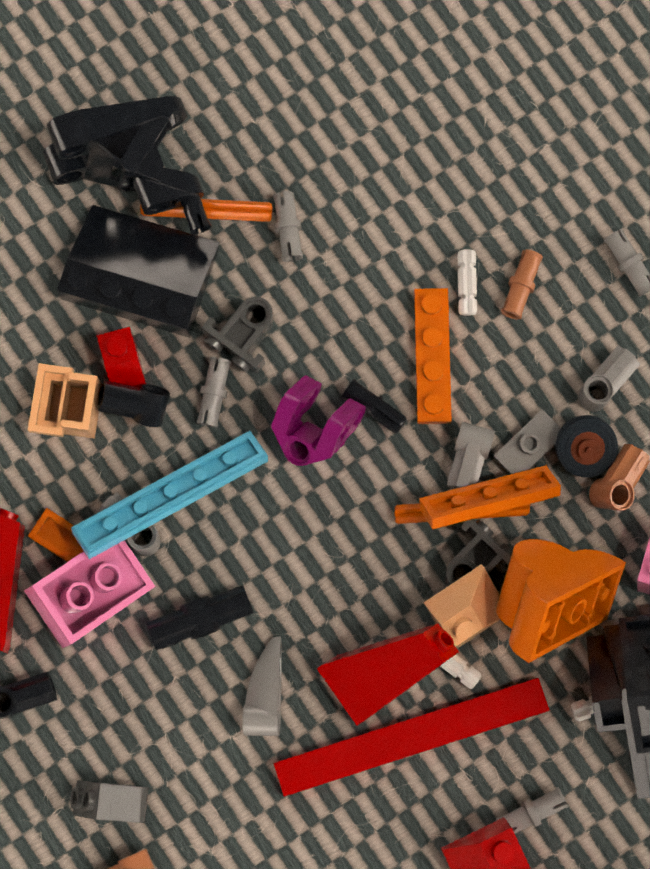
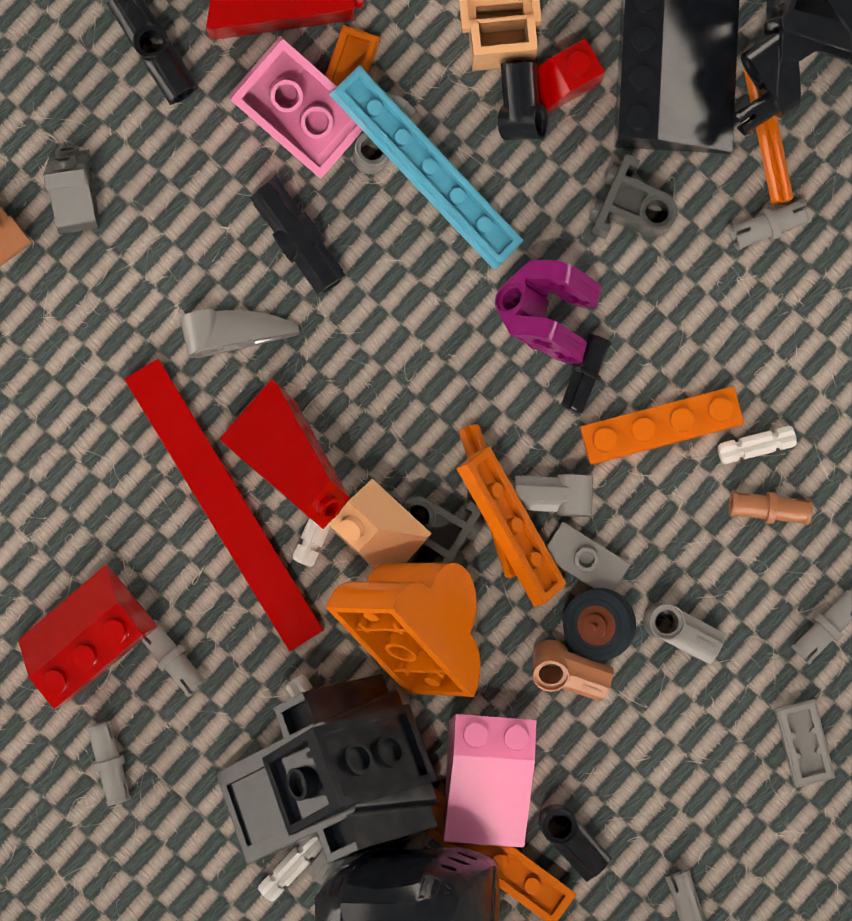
camera: 70 degrees right, 5 degrees up
light grey pin [196,357,231,428] -> none

